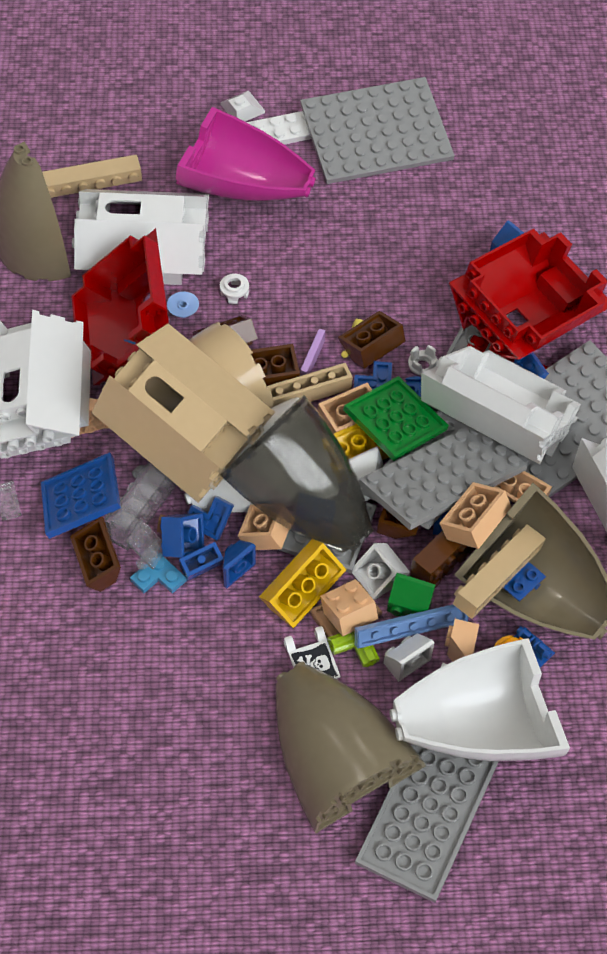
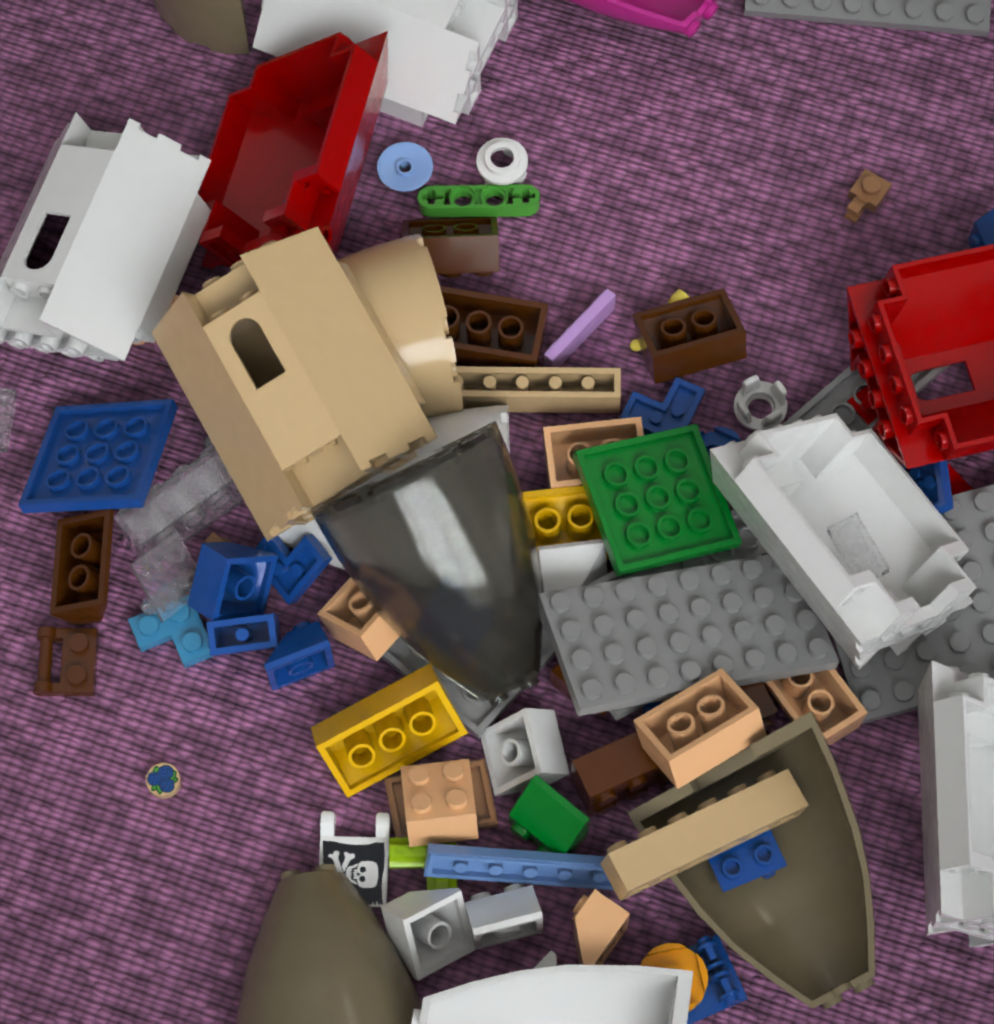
camera: 25 degrees right, 10 degrees up
none -> reddish brown plate [33,626,99,696]
none -> tile [146,763,181,799]
none -> white slope [381,888,475,981]
none -> bright green beam [417,184,540,218]
none -> medium nougat plate [844,168,892,224]

